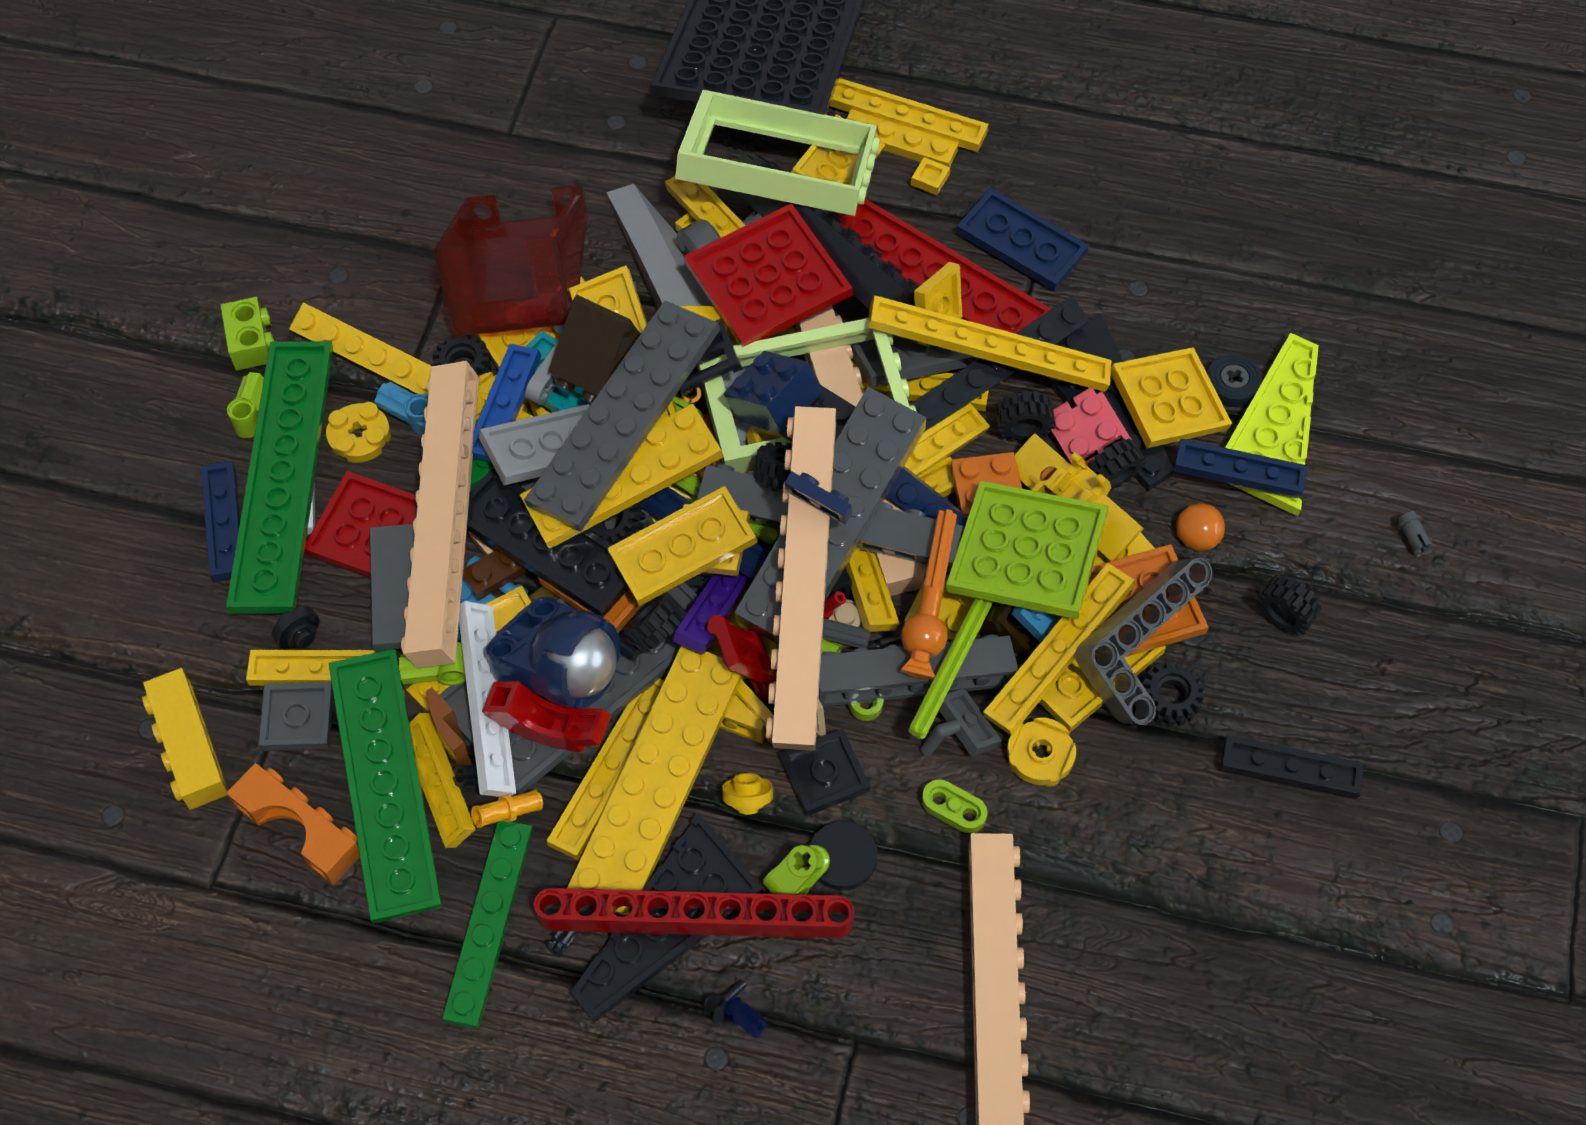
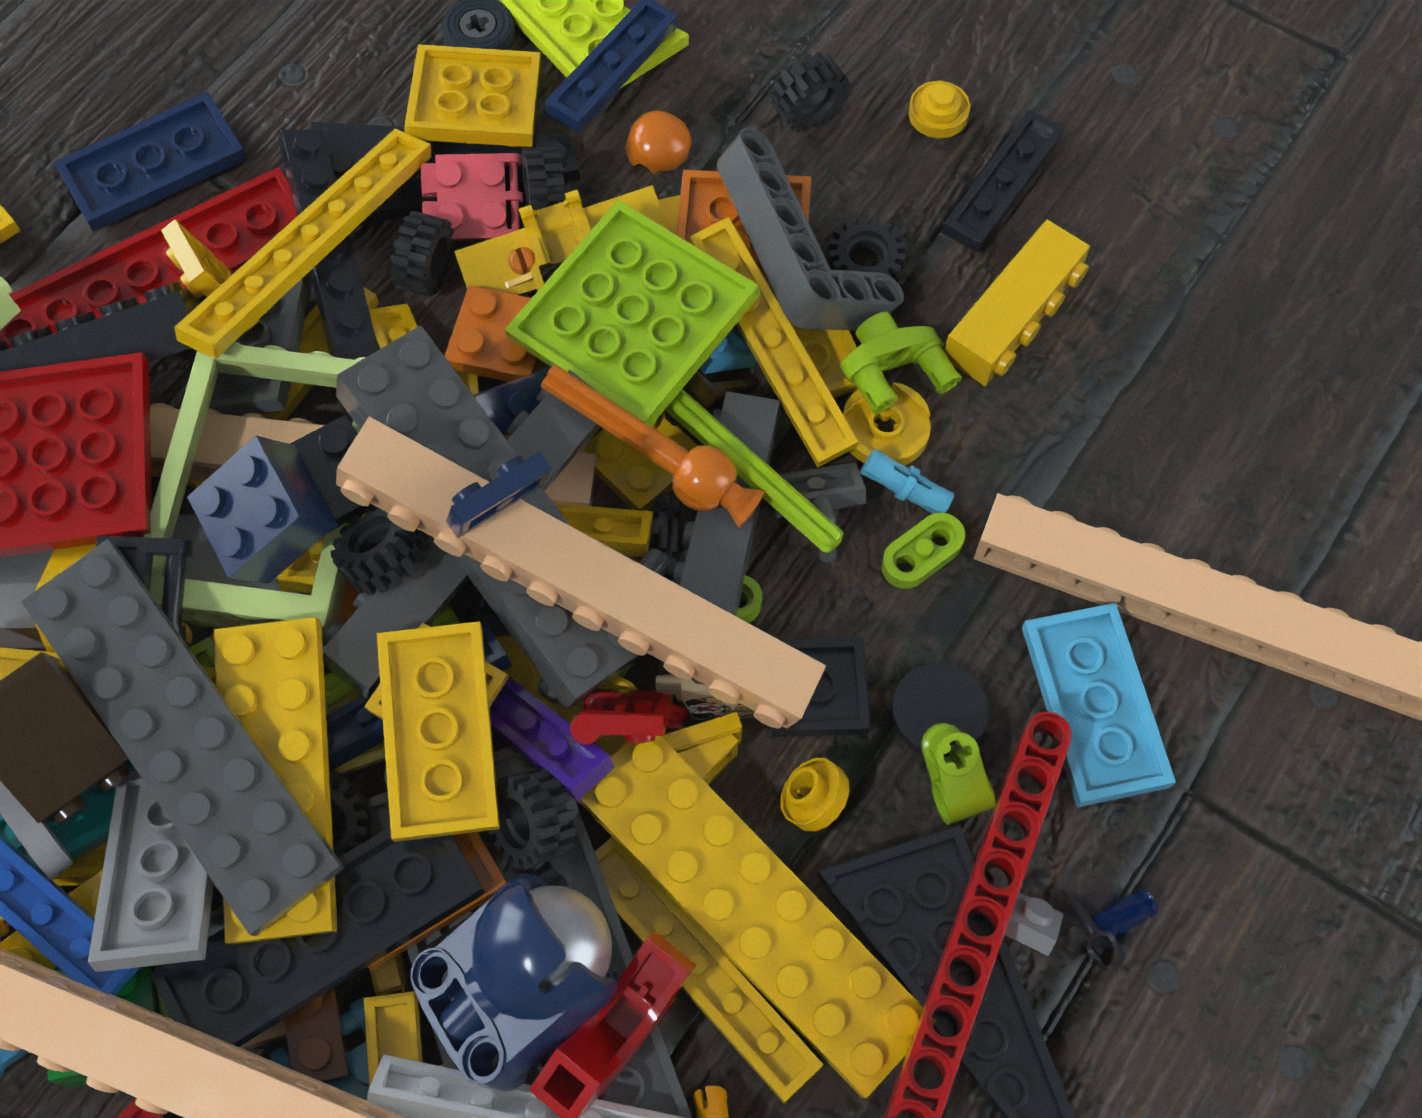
camera: 70 degrees left, 5 degrees up
none -> lime connector [840,311,962,414]
none -> medium azure pin [860,448,954,514]
none -> yellow plate [908,81,971,139]
none -> yellow brick [944,219,1090,387]
none -> light grey plate [1004,892,1064,956]
none -> medium azure plate [1022,603,1176,807]

